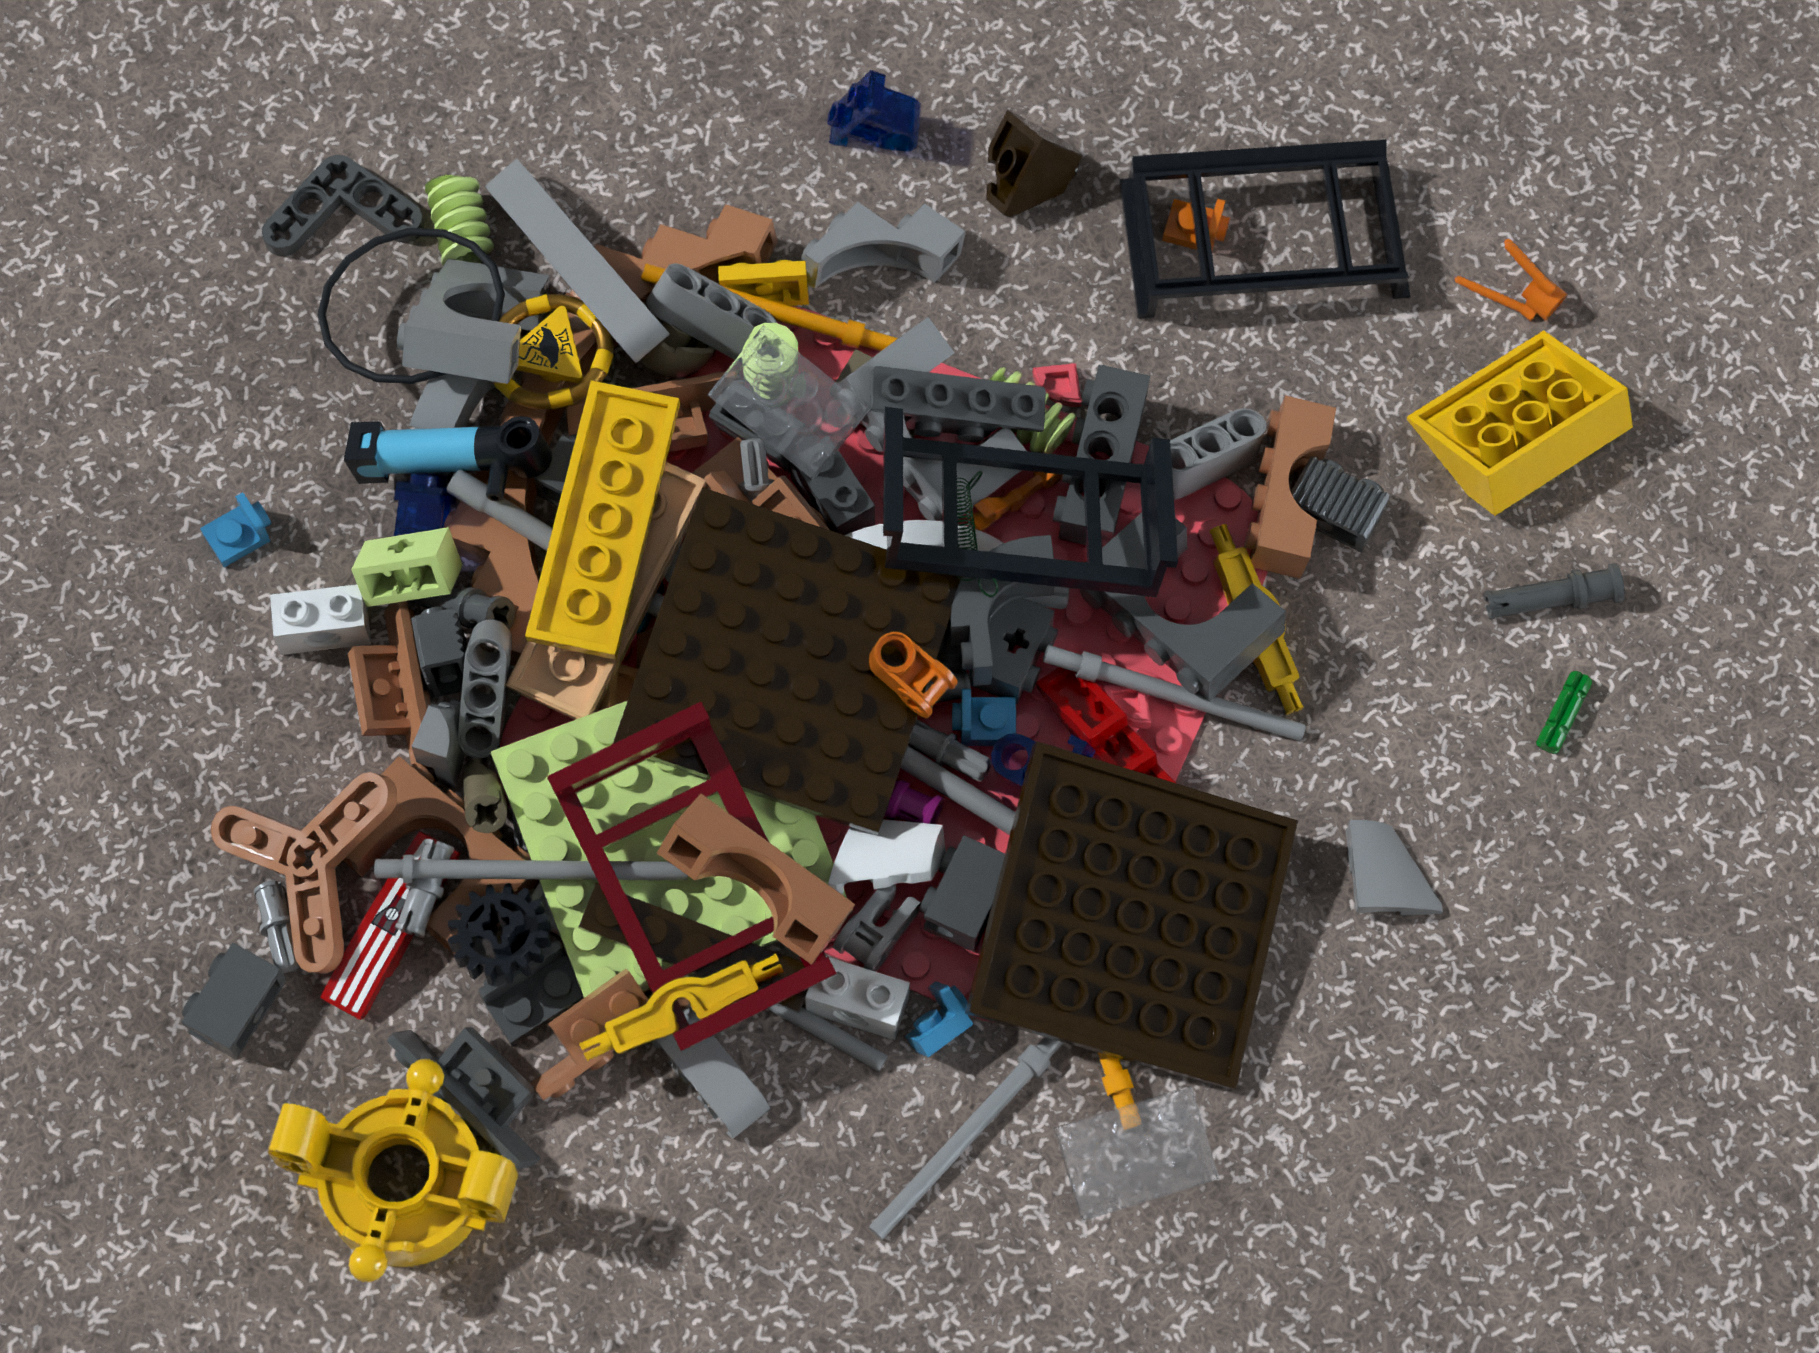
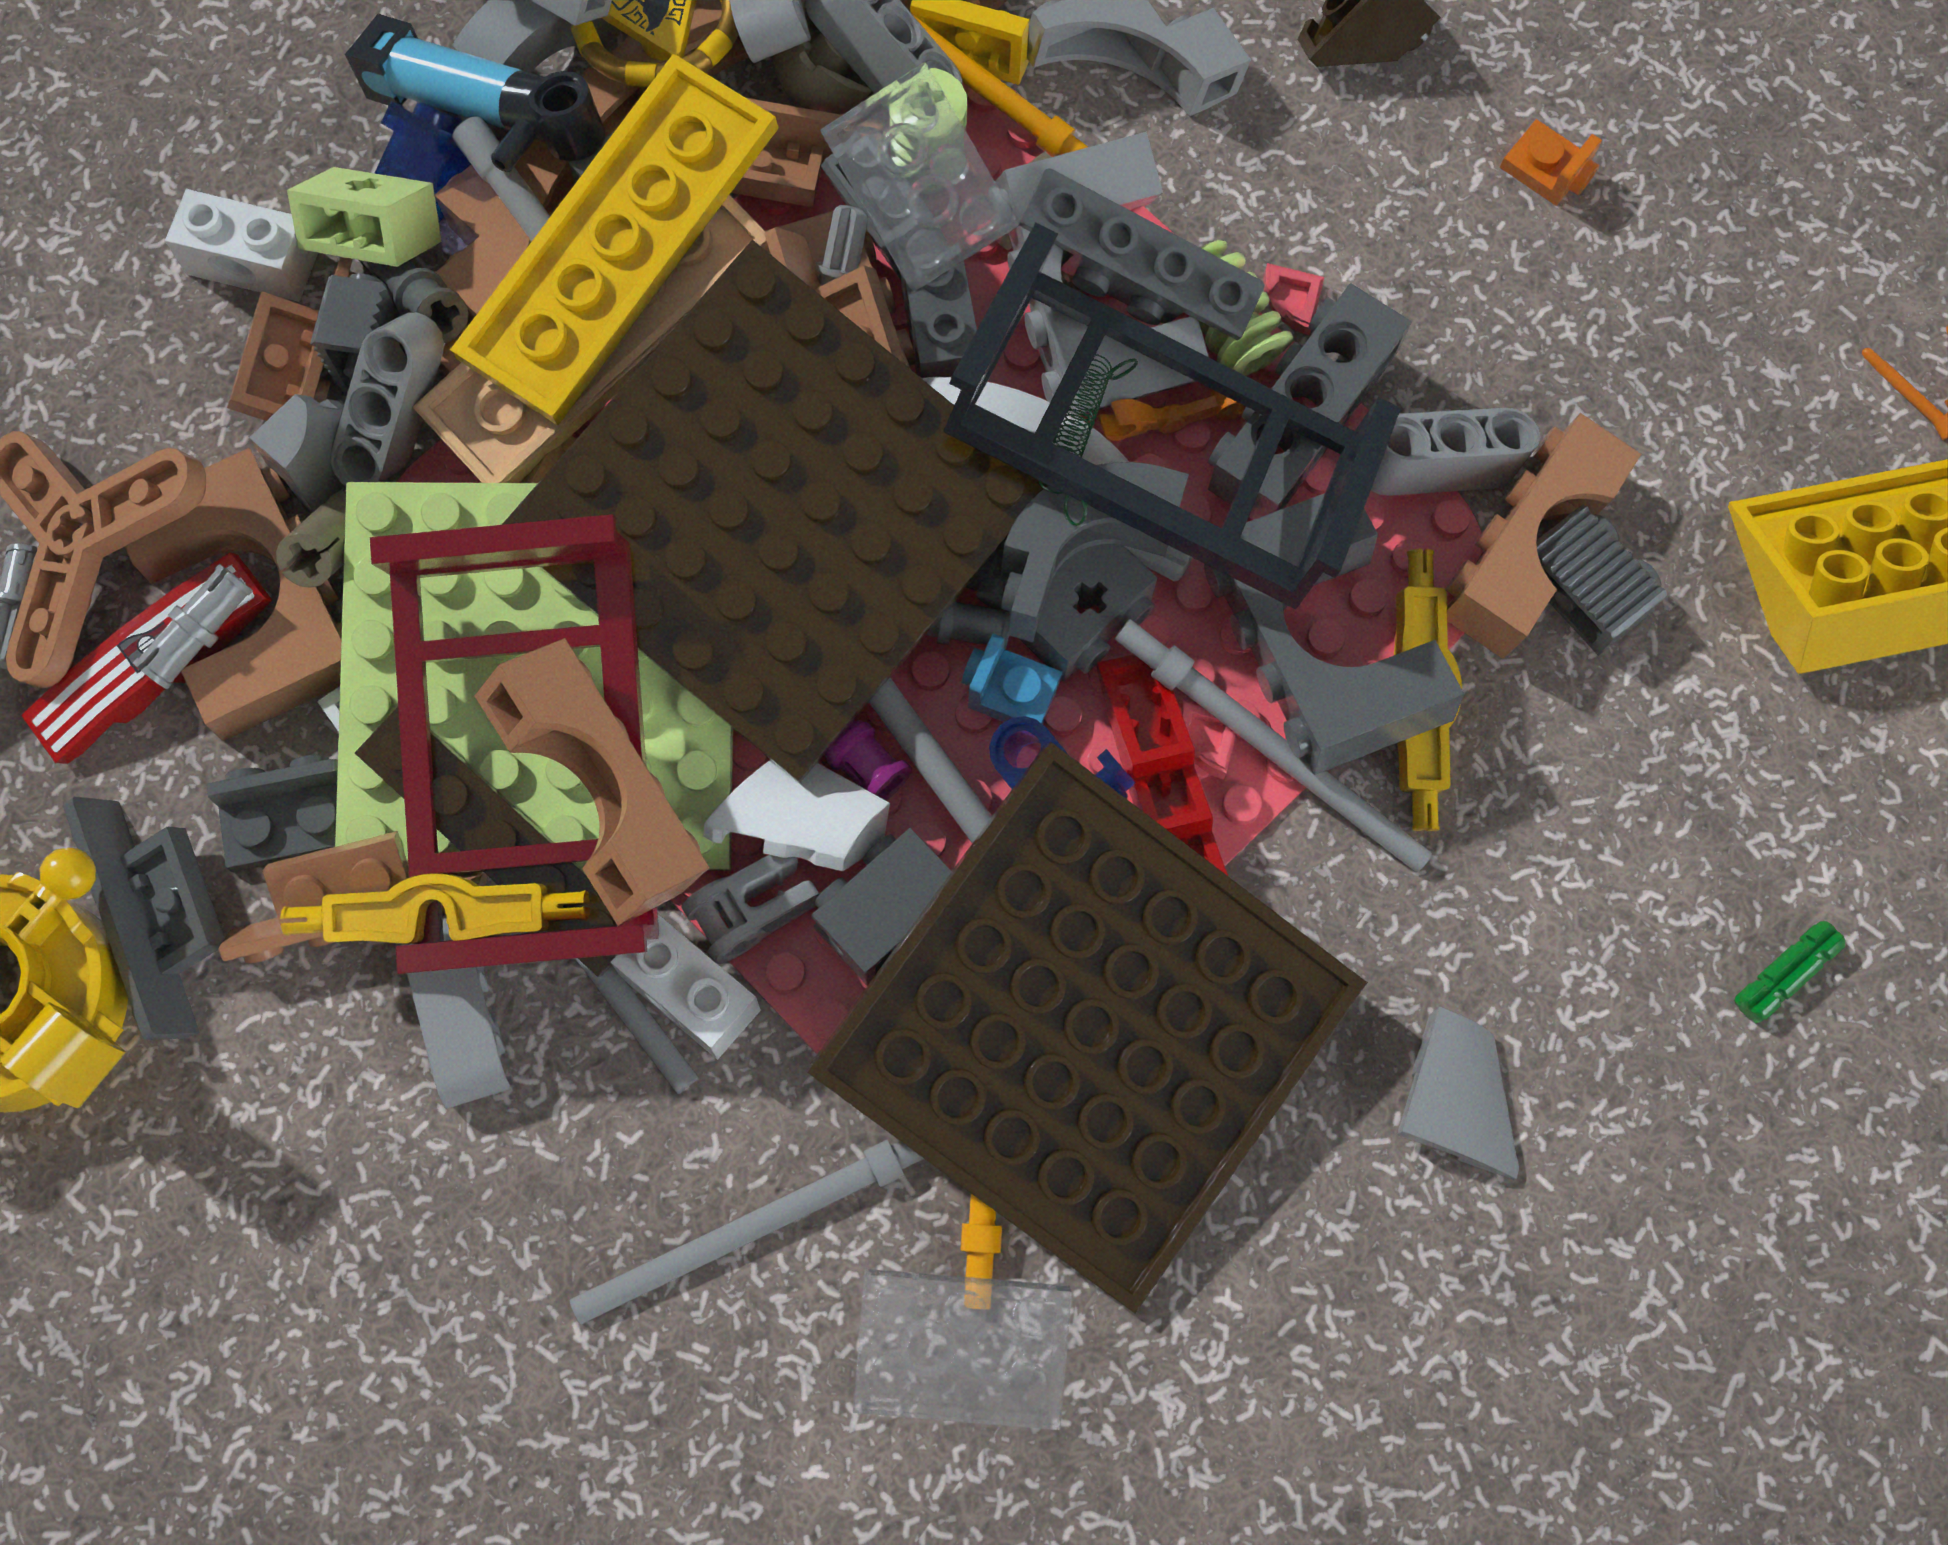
camera: 20 degrees right, 5 degrees up
dark azure bracket [200,492,272,568] -> none
light grey bar [374,855,688,883] -> none
black gear [447,883,551,985] -> none
orange piece [869,632,958,718] -> none
dark azure bracket [905,981,973,1057] -> none
light grey axle [908,719,992,781] -> none
black piece [1119,139,1410,319] -> none
dark grey pin [1484,563,1625,619] -> none

